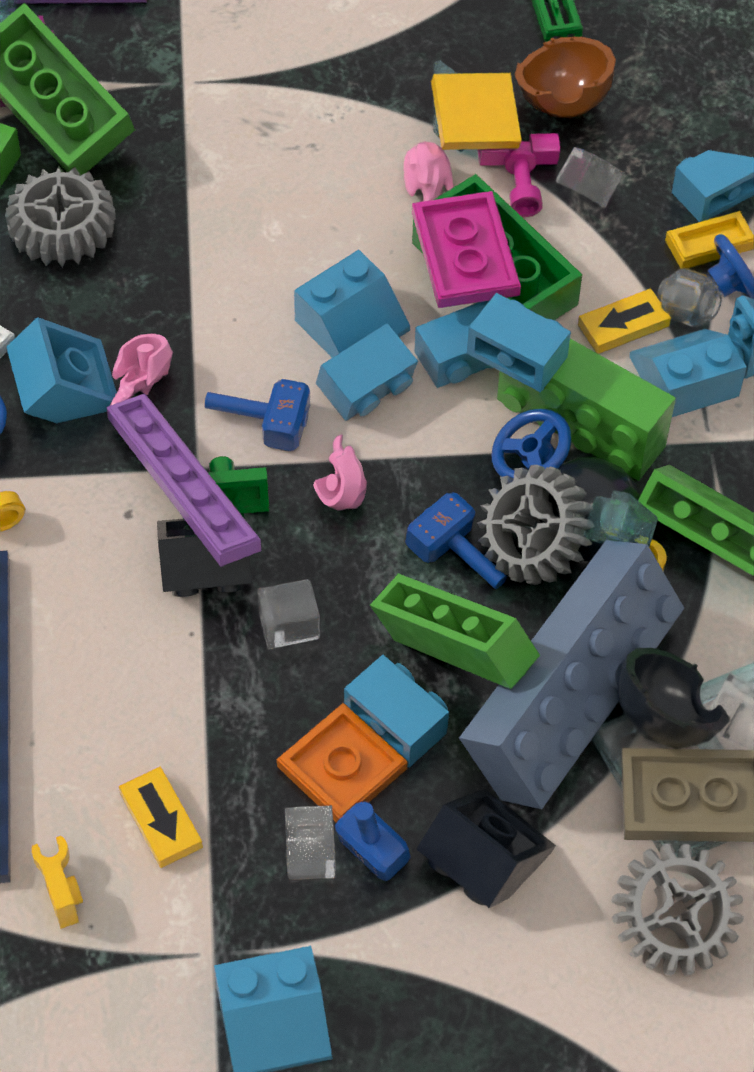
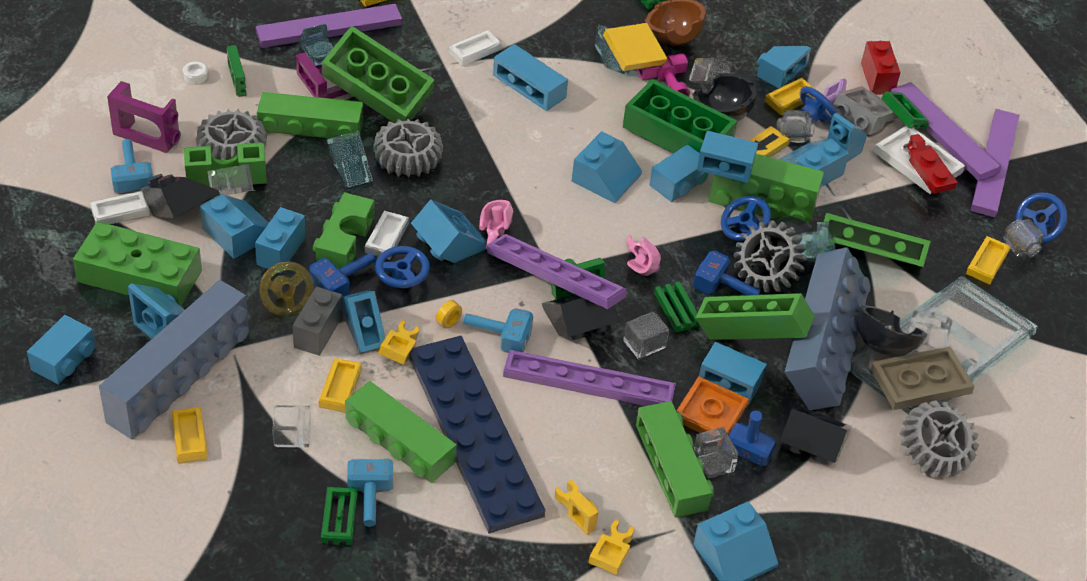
camera: 20 degrees left, 10 degrees down
yellow tile [118,766,203,869] -> none
blue piece [205,379,310,451] -> none
dark azure brick [316,323,418,421] -> none
bright pink piece [404,141,453,201] -> none
dark pink tile [412,191,521,308] -> none
none -> white tile [449,30,502,66]
none -> dark azure piece [463,308,534,353]
none -> dark azure brick [493,44,568,111]
none -> medium lavender tile [503,350,676,406]
none -> yellow plate [589,520,634,575]
none -> bright green brick [636,401,714,518]
none -> green tile [654,281,700,333]
none -> black cylinder [693,73,757,122]

